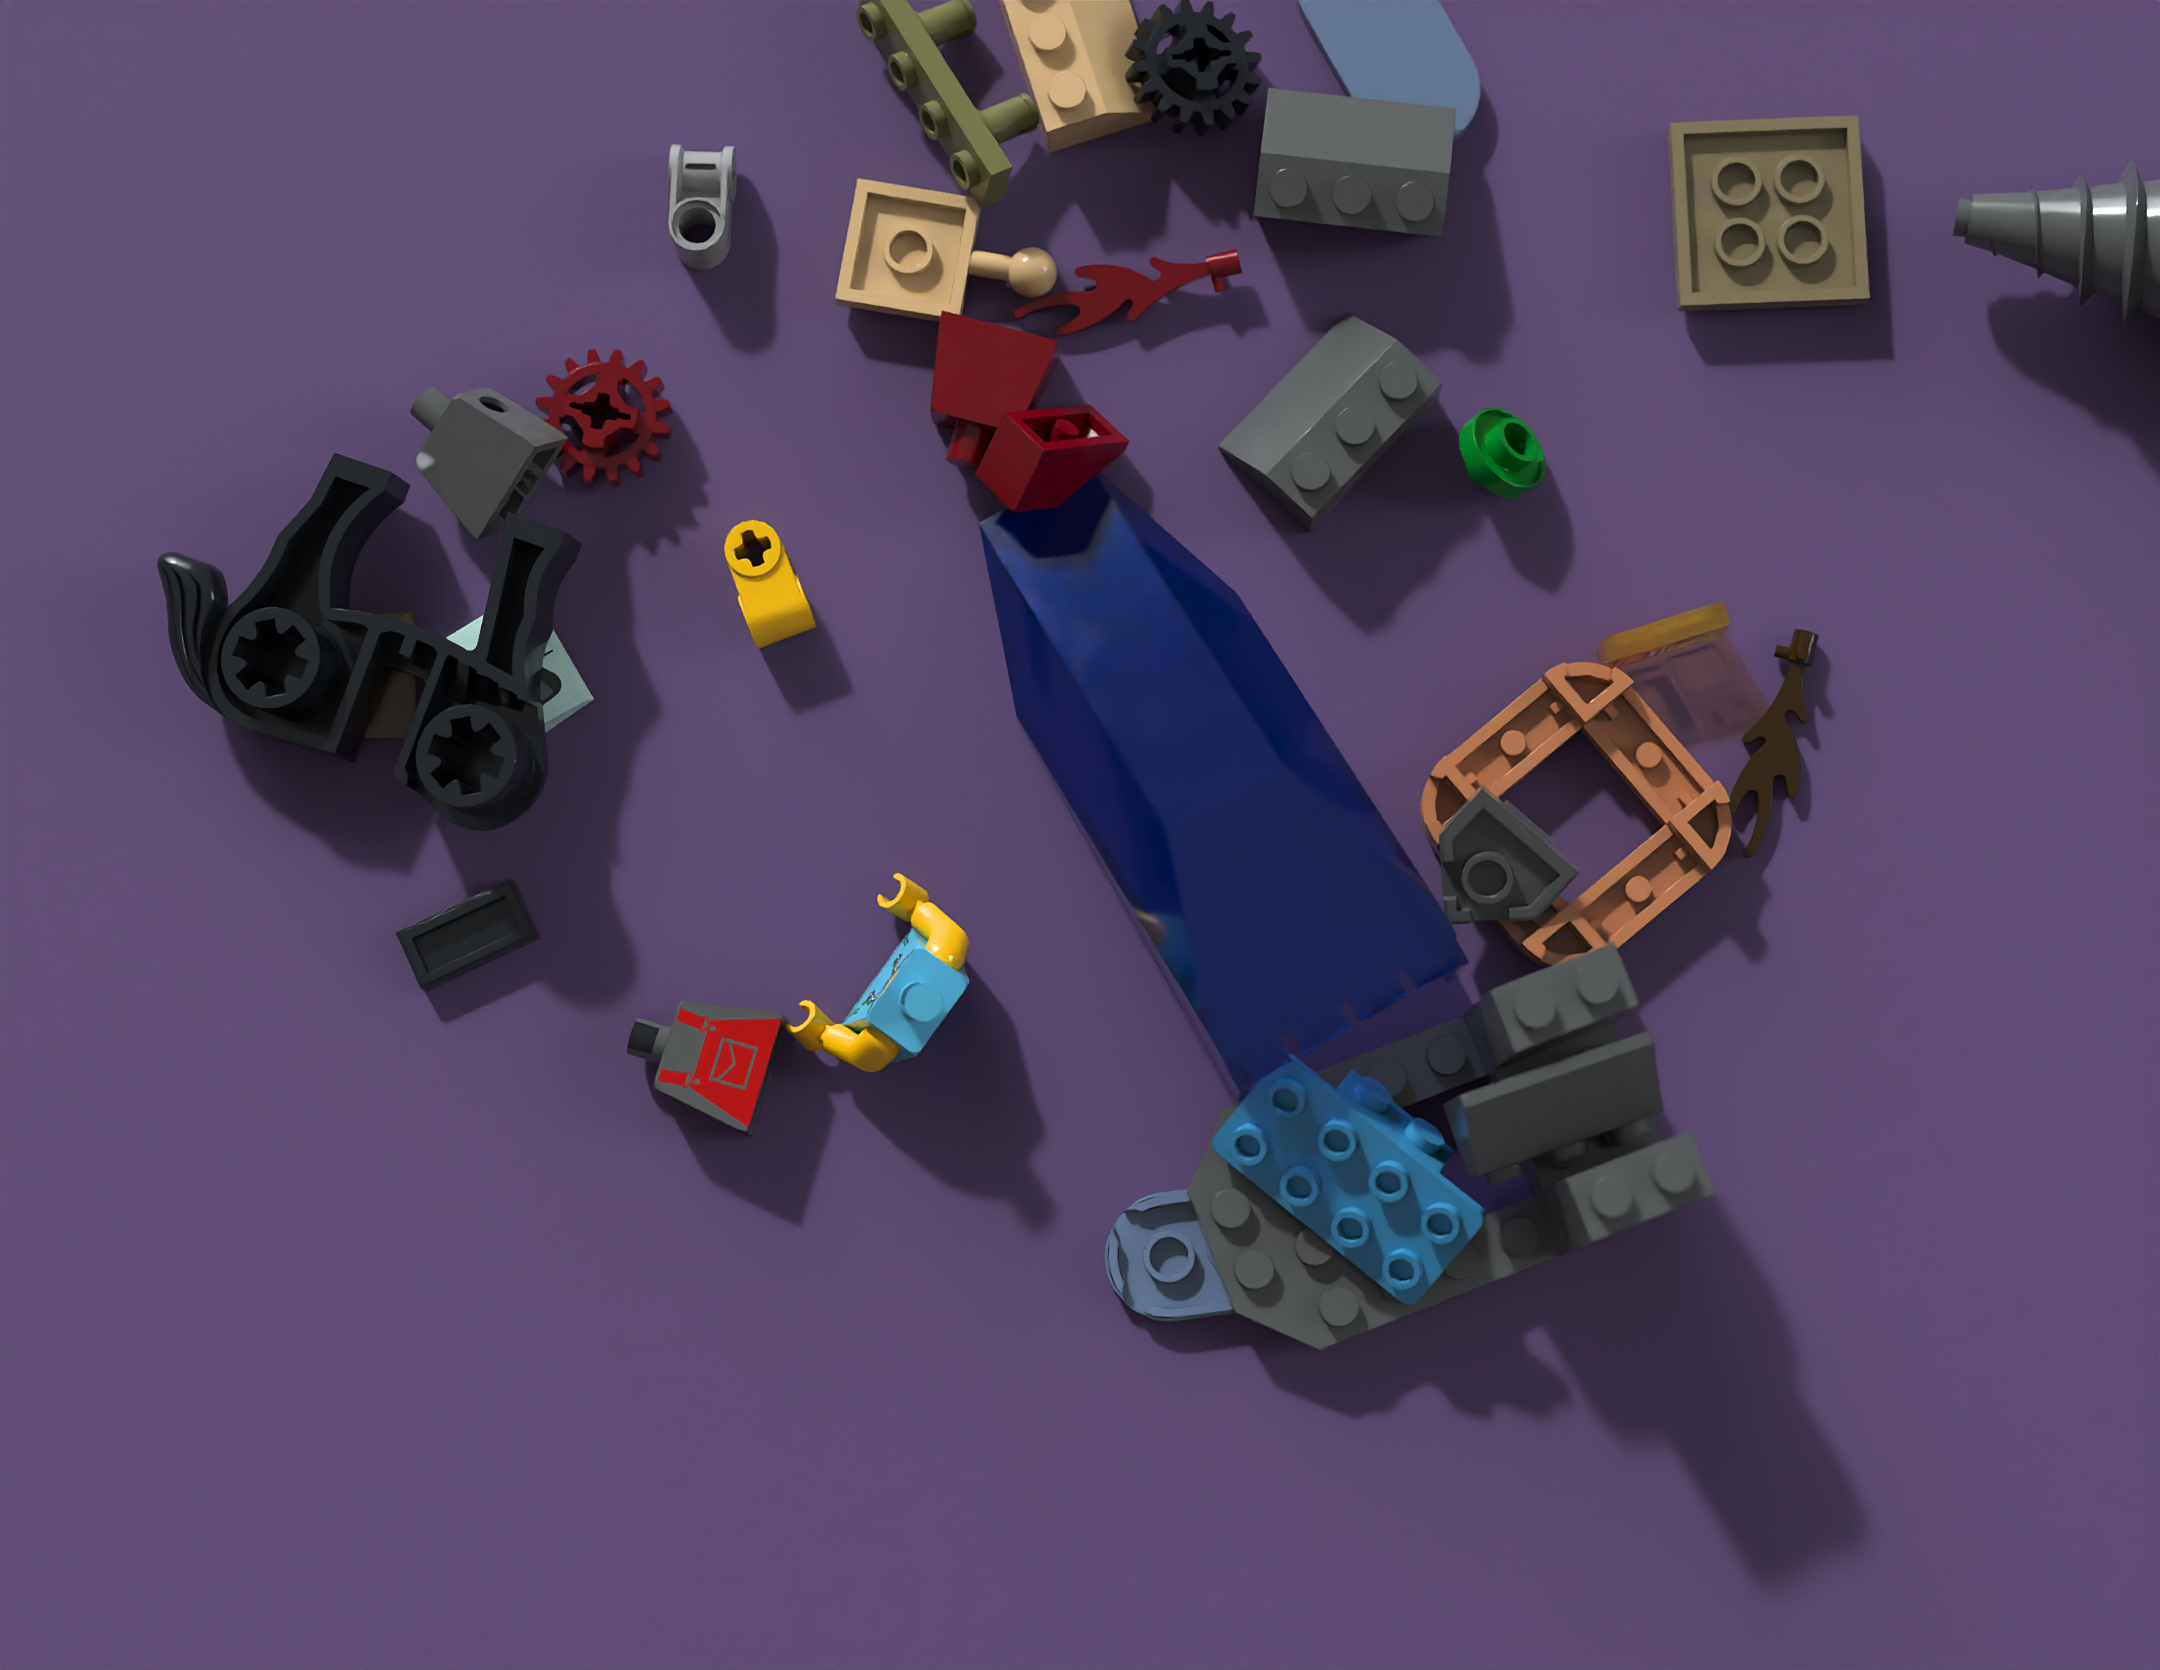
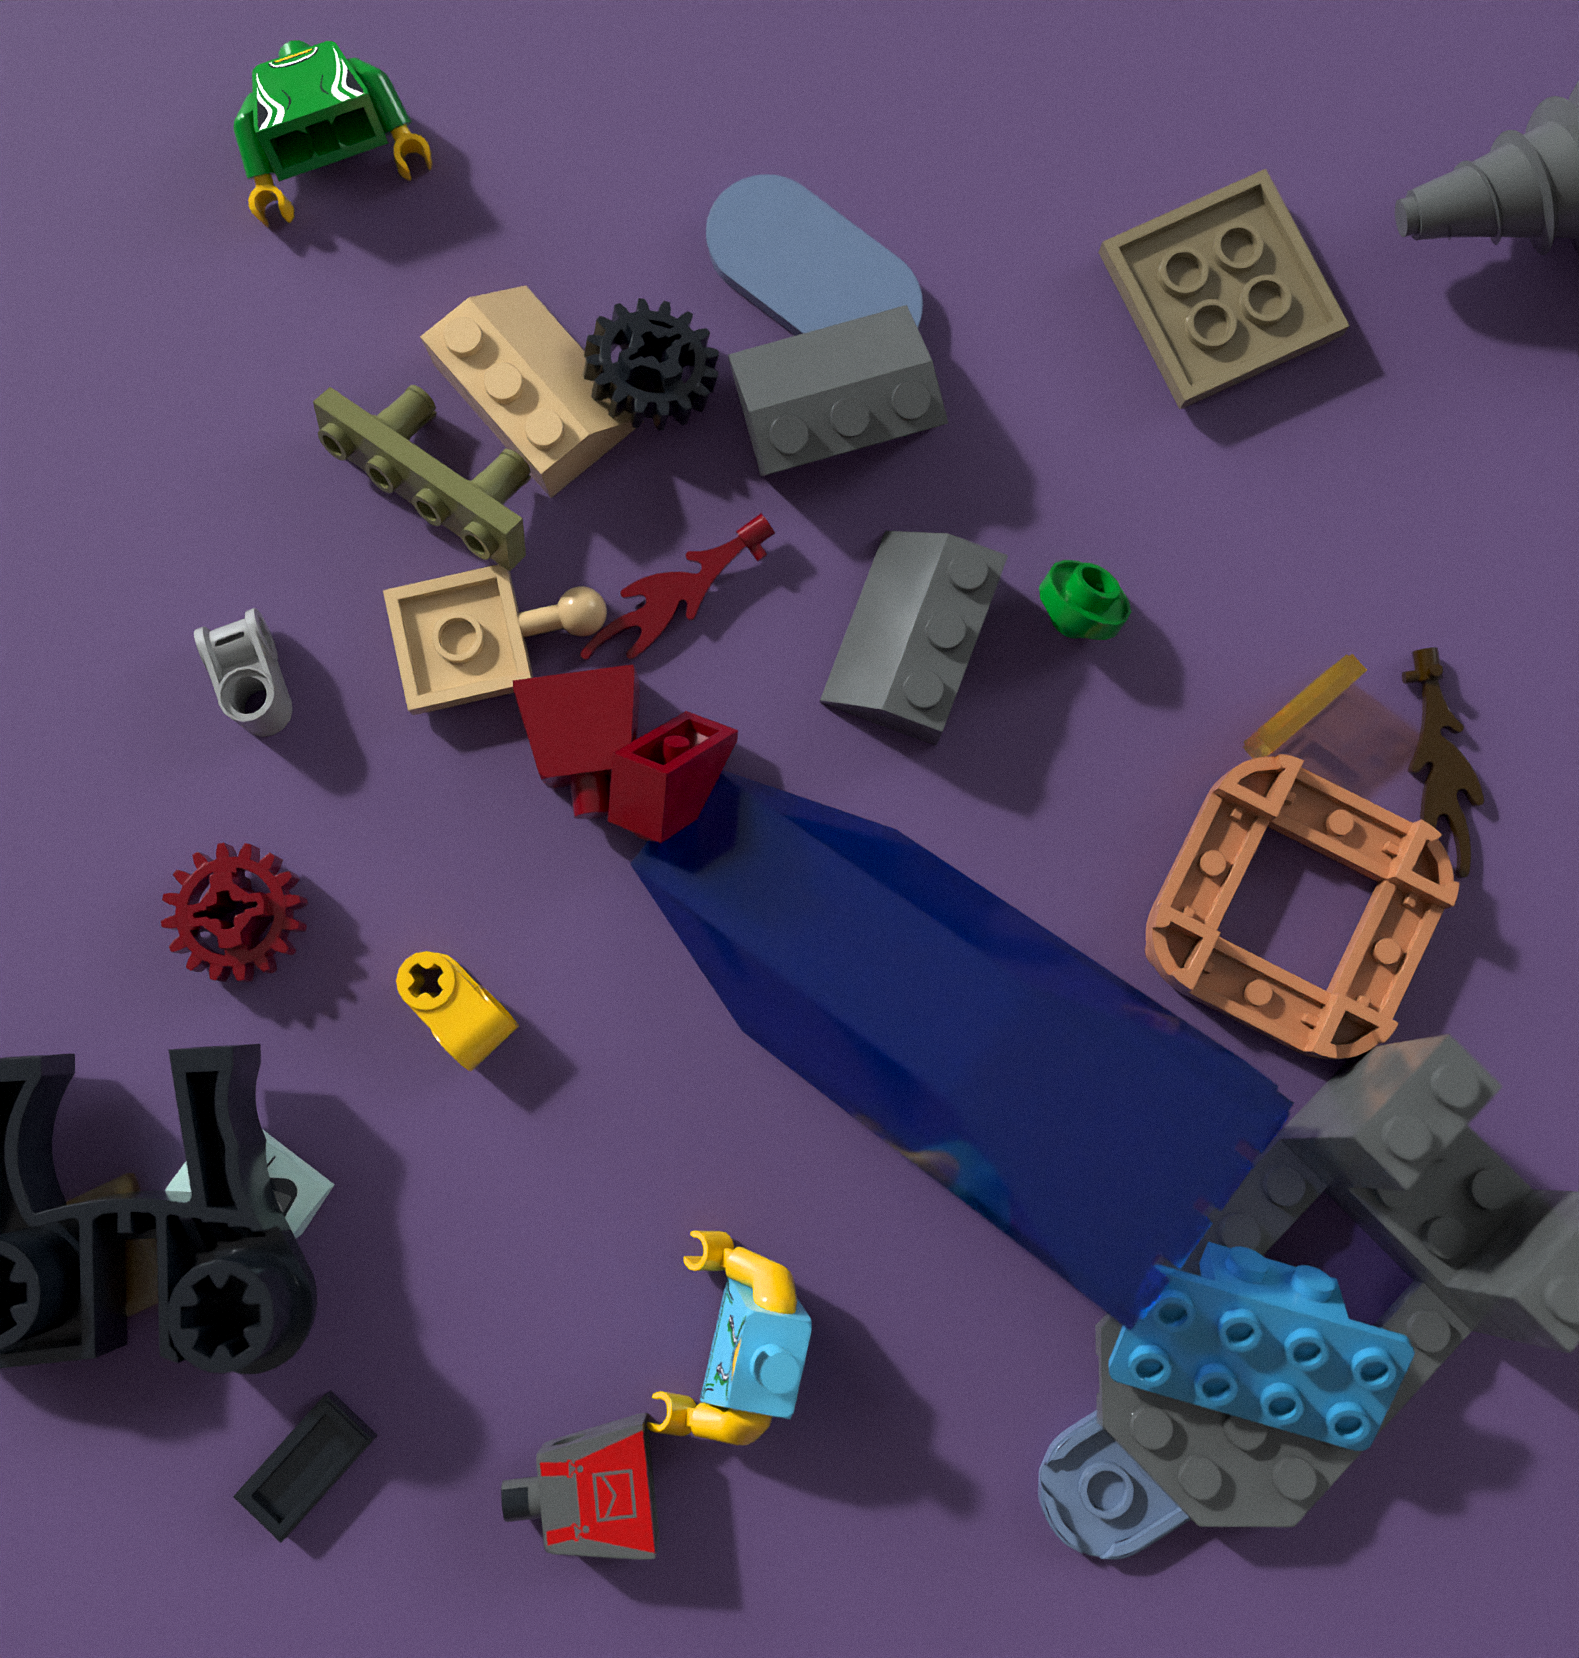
camera: 30 degrees left, 0 degrees up
dark grey torso [410,386,568,539] -> none
dark grey plate [1439,784,1579,925] -> none
dark grey slope [1443,1031,1664,1186] -> none

